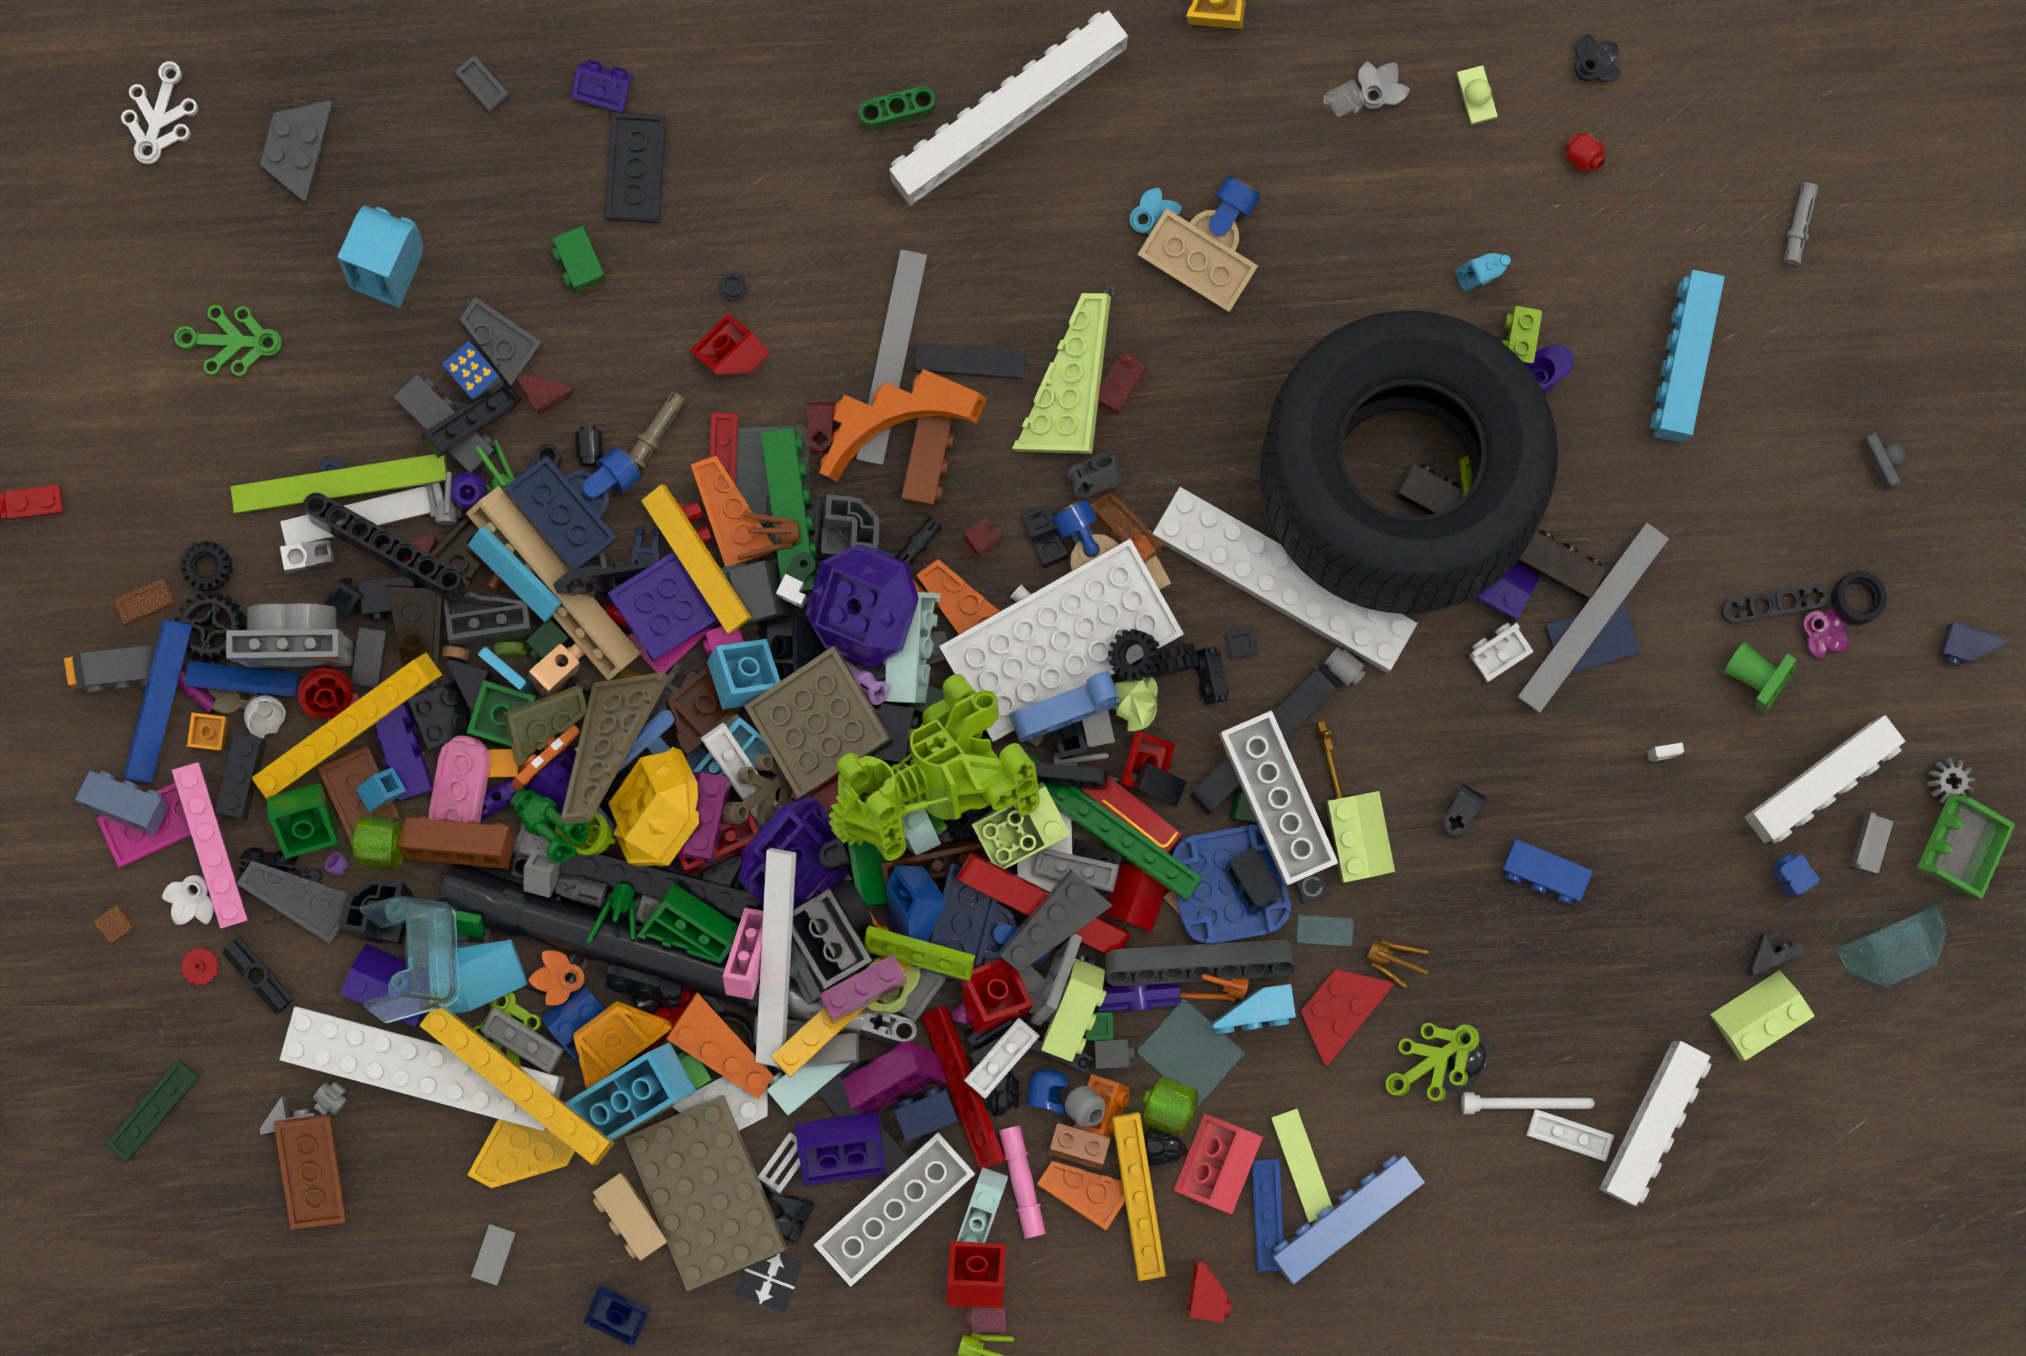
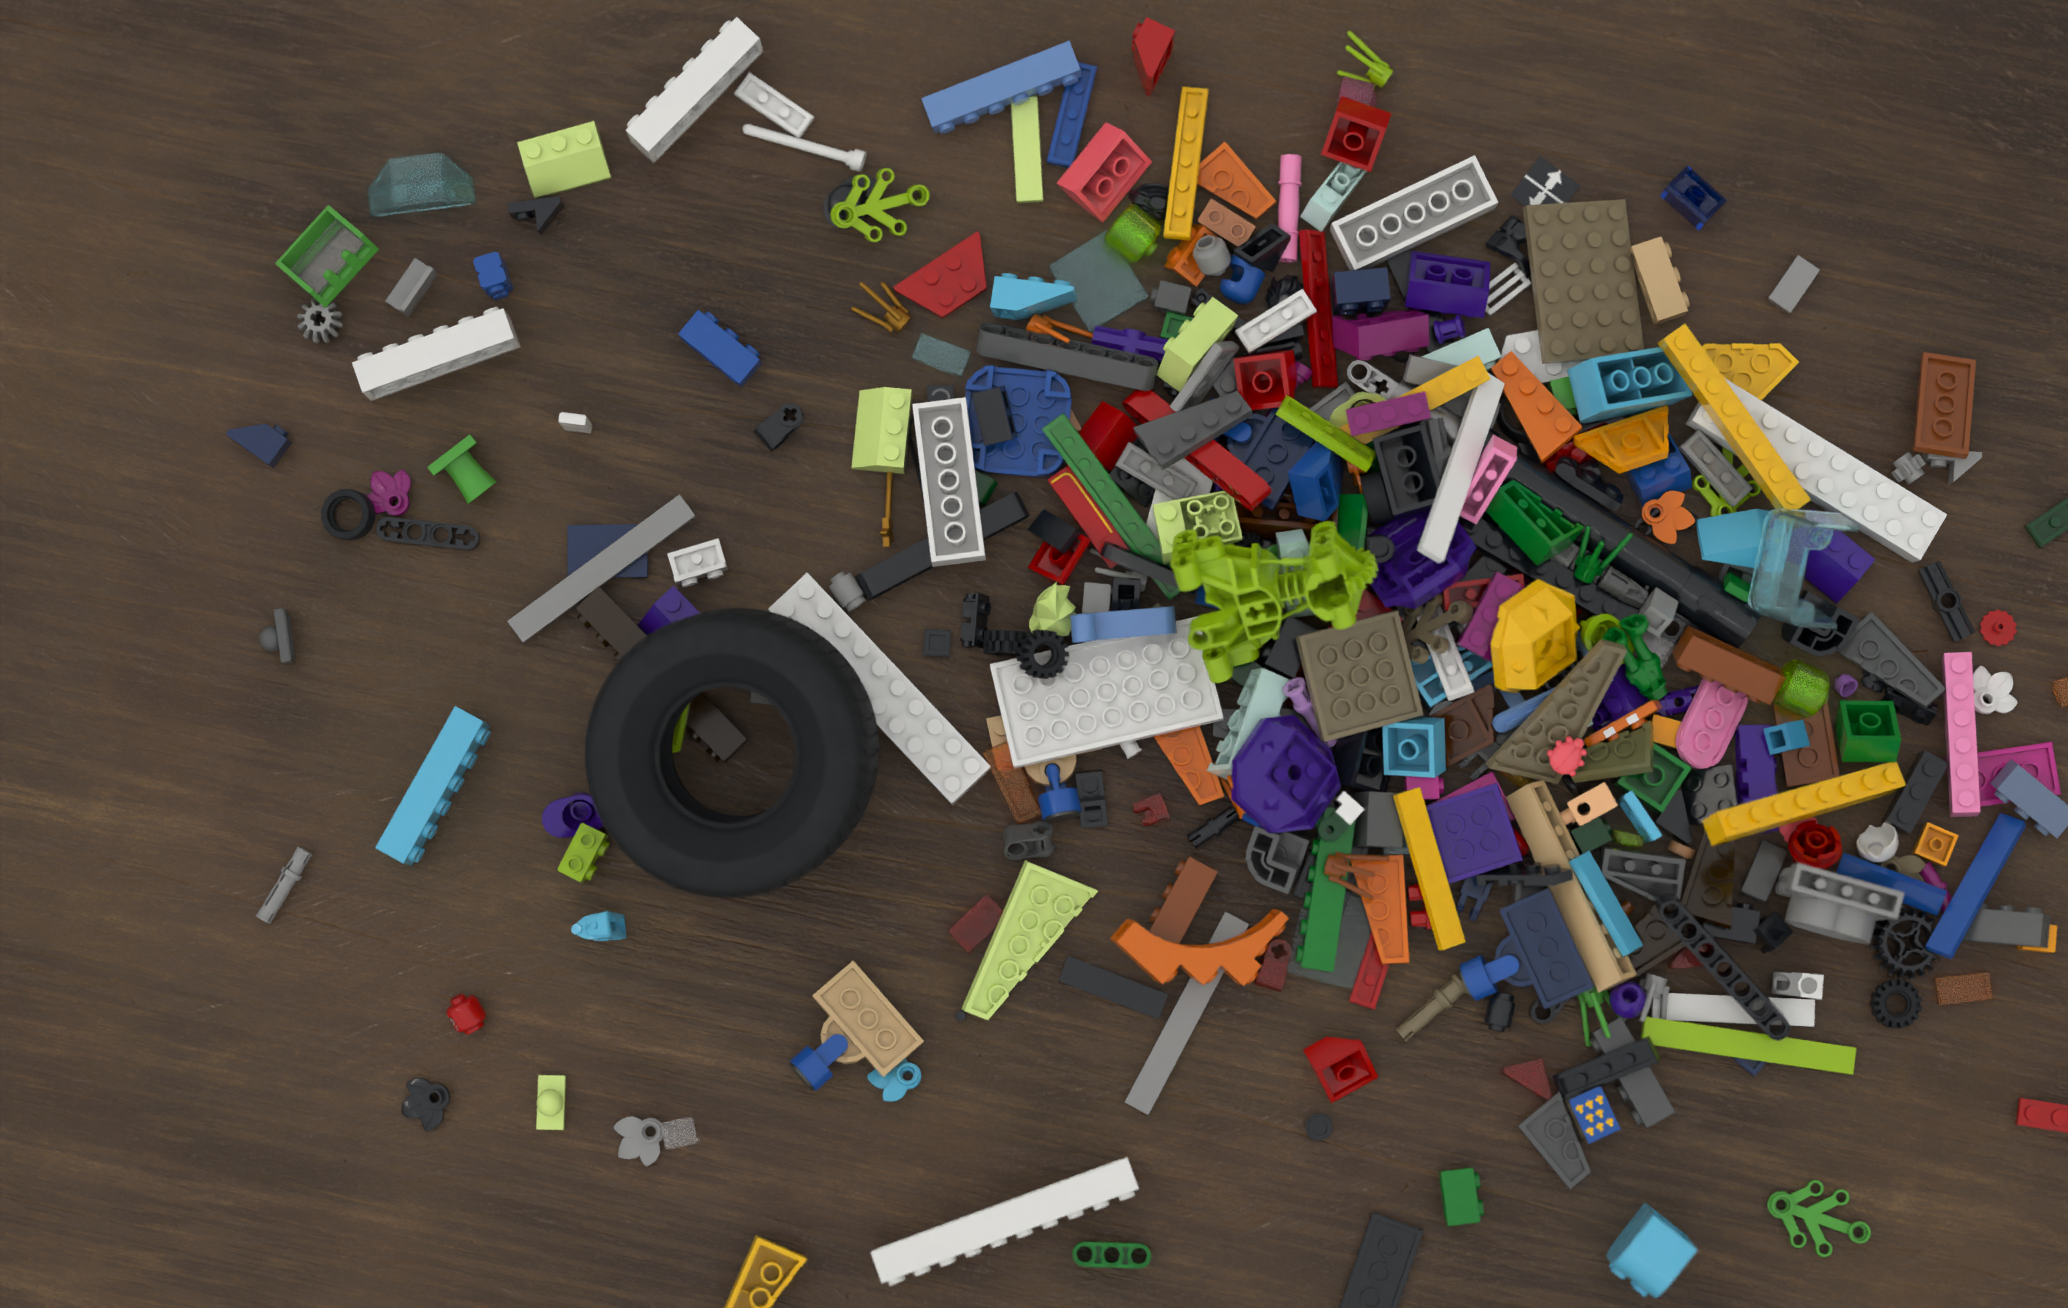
camera: 160 degrees left, 0 degrees up
none -> black slope [1233,223,1291,272]
none -> dark purple bush [1434,314,1466,344]
none -> coral piece [1547,736,1587,777]

